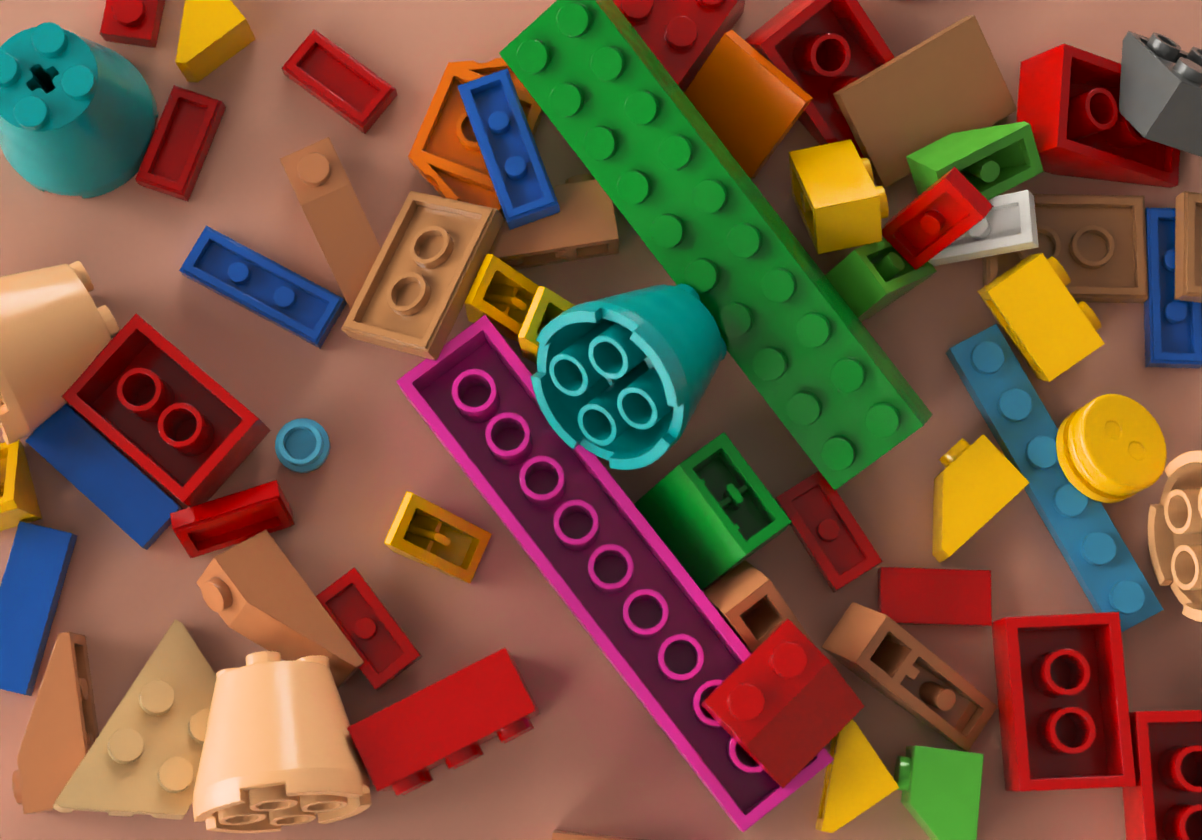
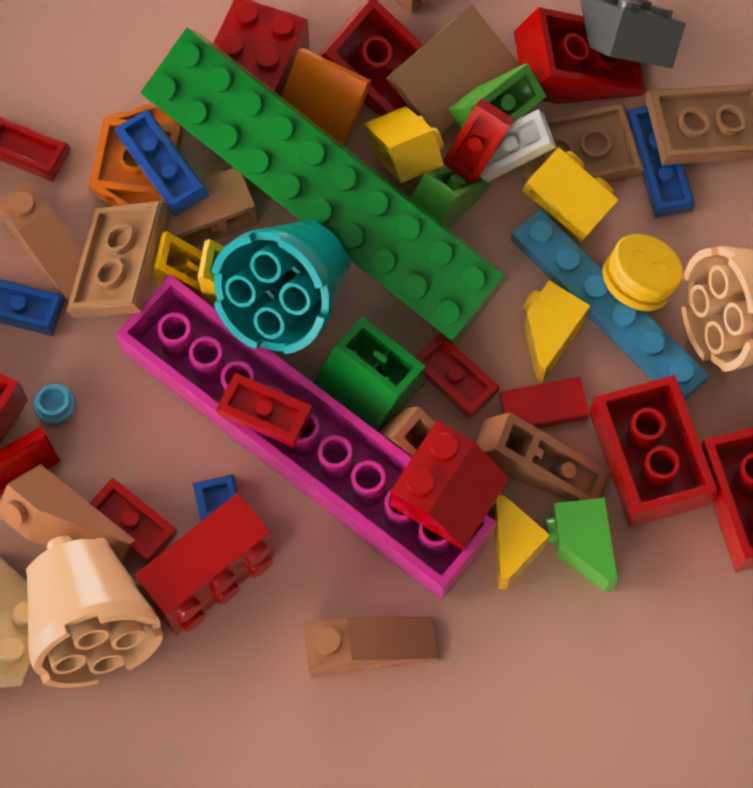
camera: 15 degrees left, 10 degrees down
slope [384,491,492,584] -> none
none -> blue tile [193,474,238,521]
none -> red plate [216,373,313,448]

